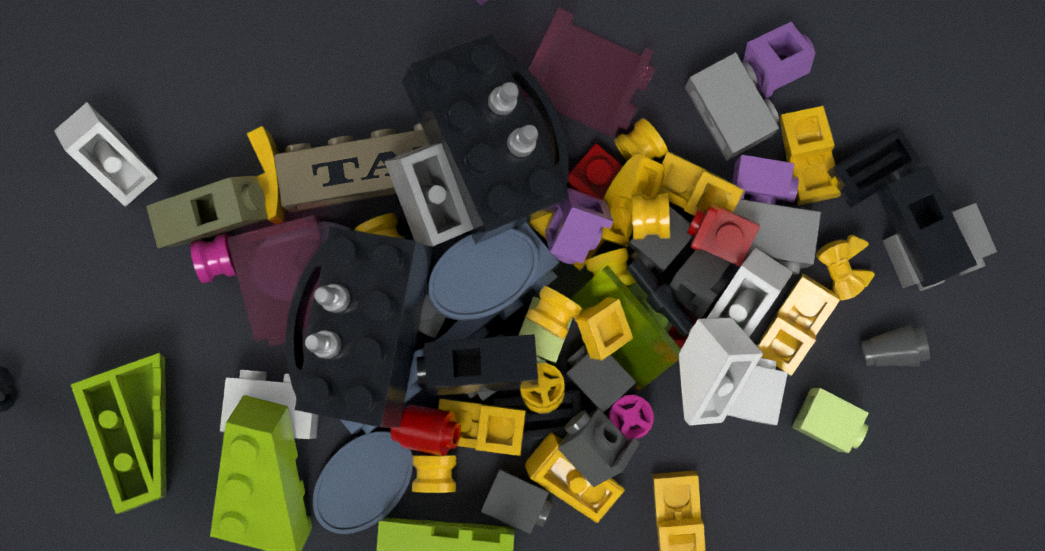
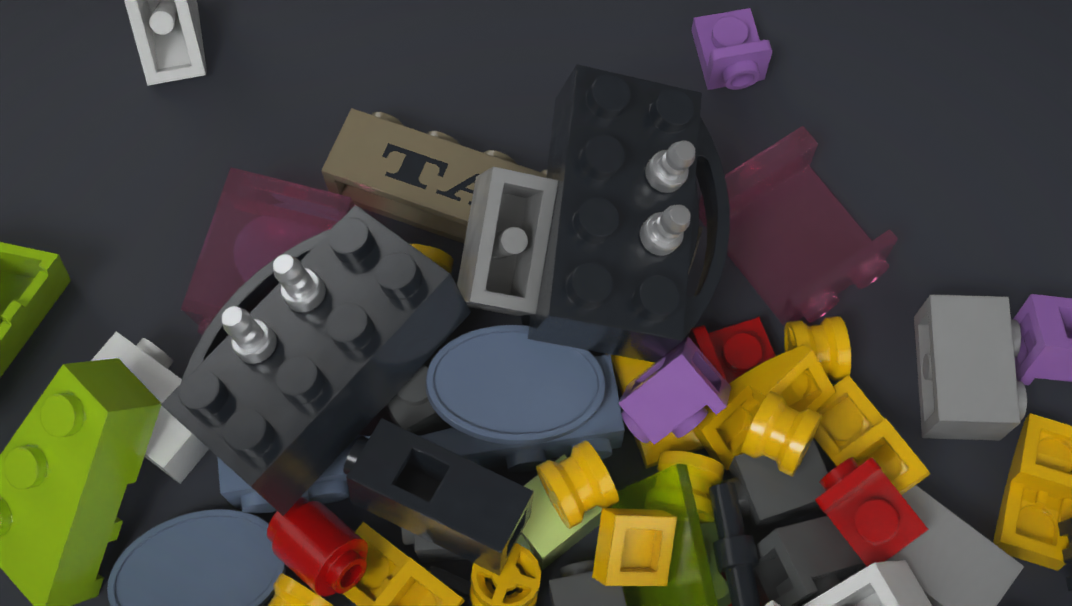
camera: 30 degrees right, 15 degrees down
olive brick [146,176,268,248] -> none
dark pink wheel [190,233,239,284] -> none
yellow slope [247,126,286,225] -> none
medium lavender brick [732,155,799,205] -> none

